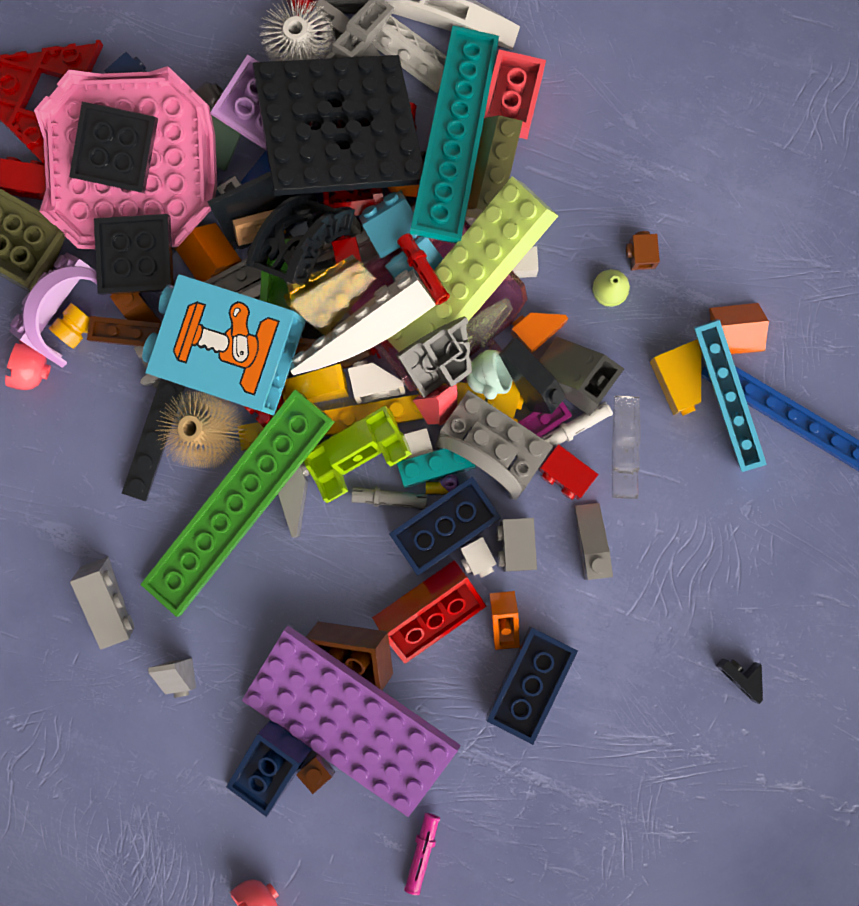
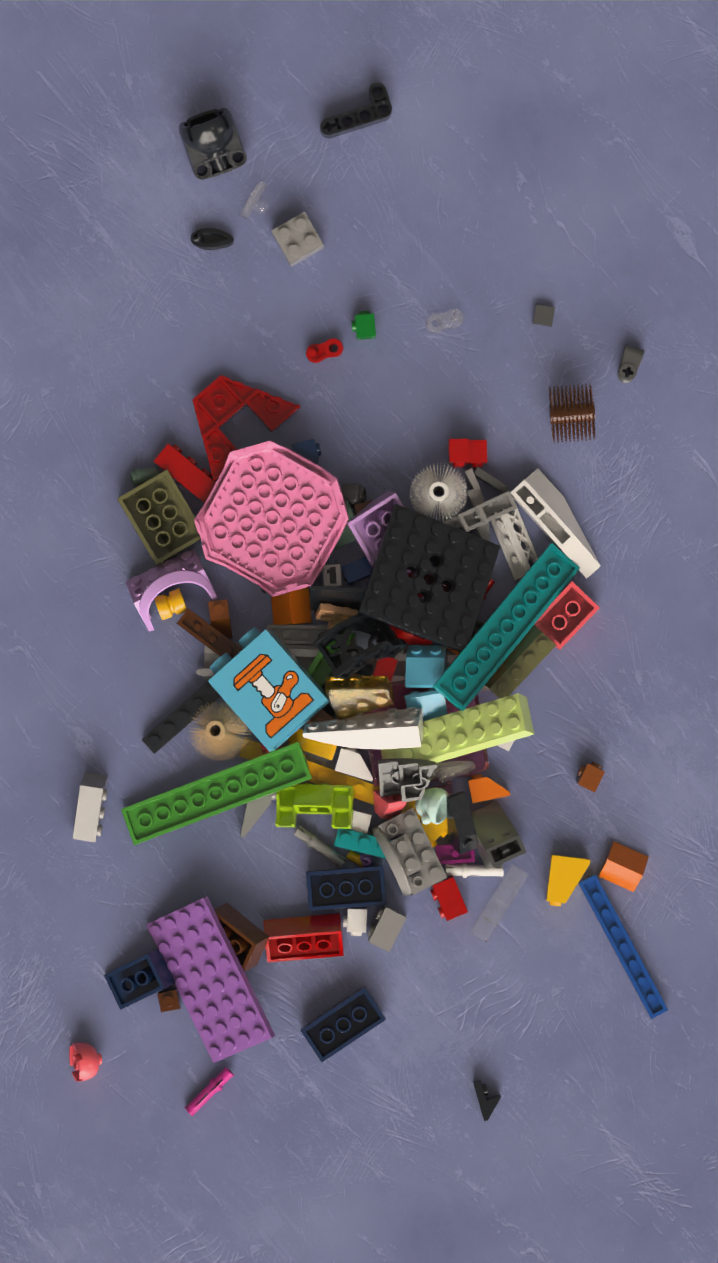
camera: 20 degrees right, 5 degrees up
coral cylinder [5,340,51,390] -> none
black plate [69,102,158,194] -> none
black plate [94,214,174,295] -> none
light grey slope [148,658,196,698] -> none
red pin [397,233,450,305] -> none
orange slope [489,591,520,650] -> none
light grey slope [574,503,613,580] -> none
yellowish green helmet [592,269,630,307] -> none
medium azure brick [693,319,767,472] -> none

